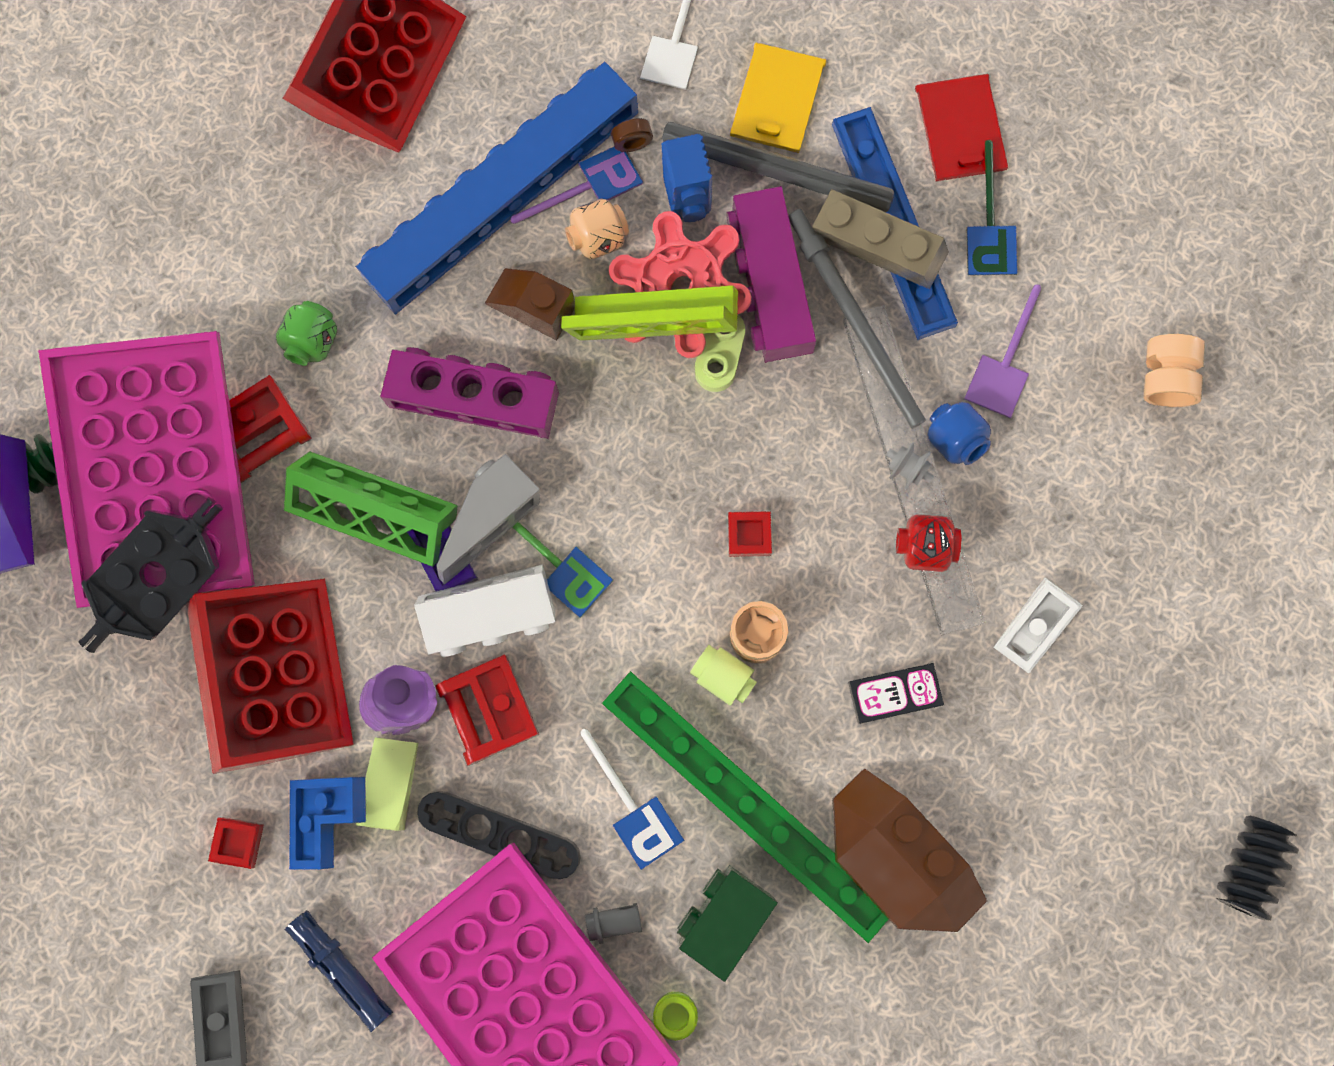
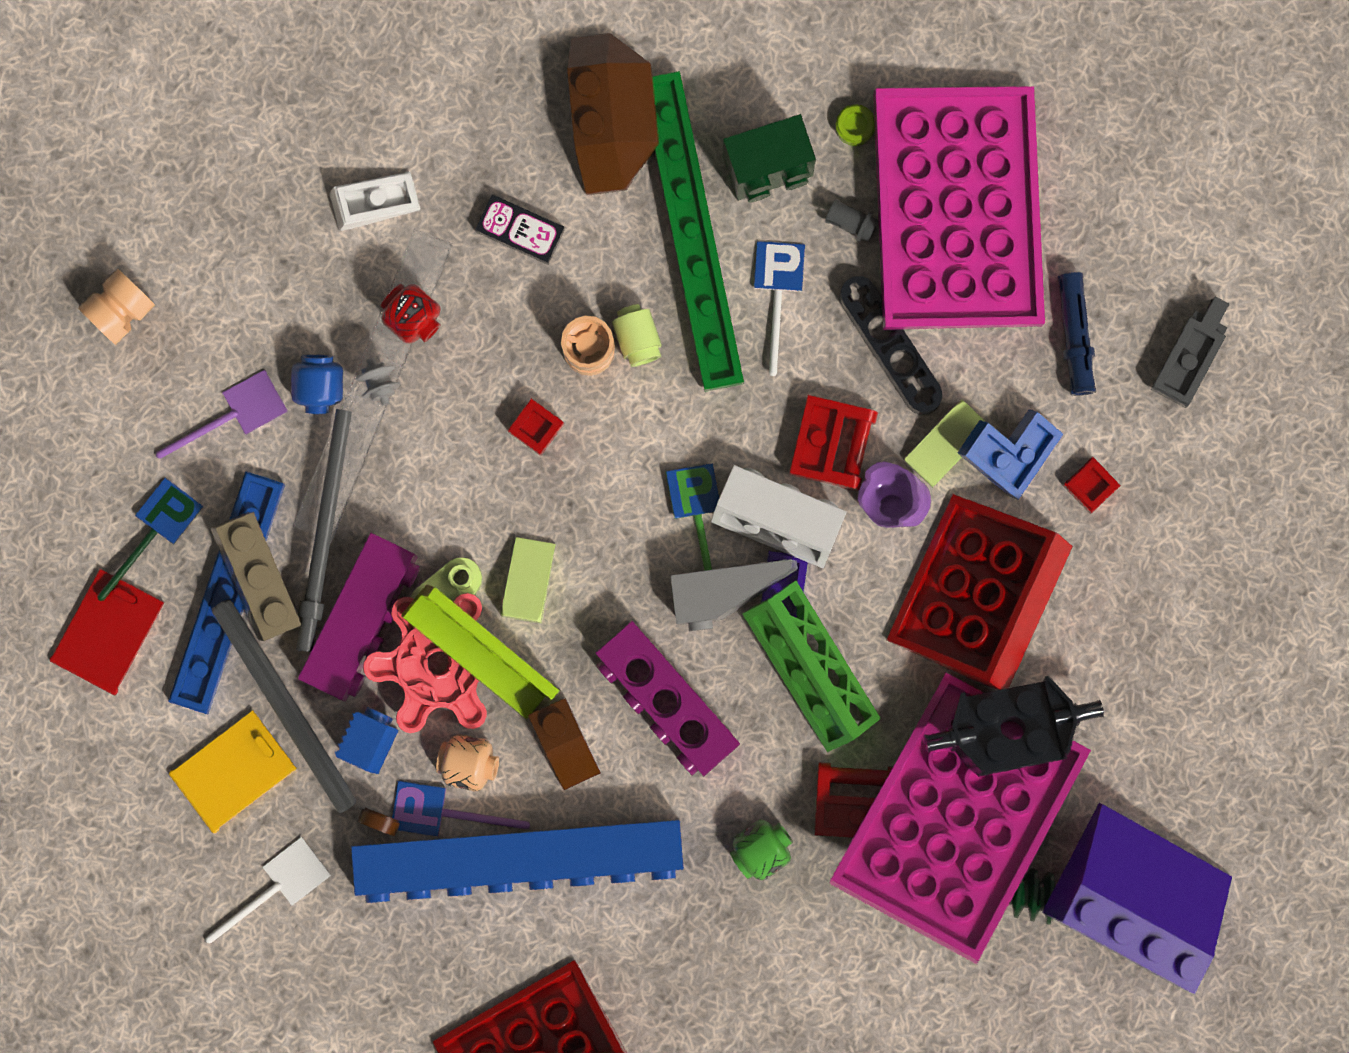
camera: 145 degrees left, 5 degrees up
none -> yellowish green slope [501,537,556,624]

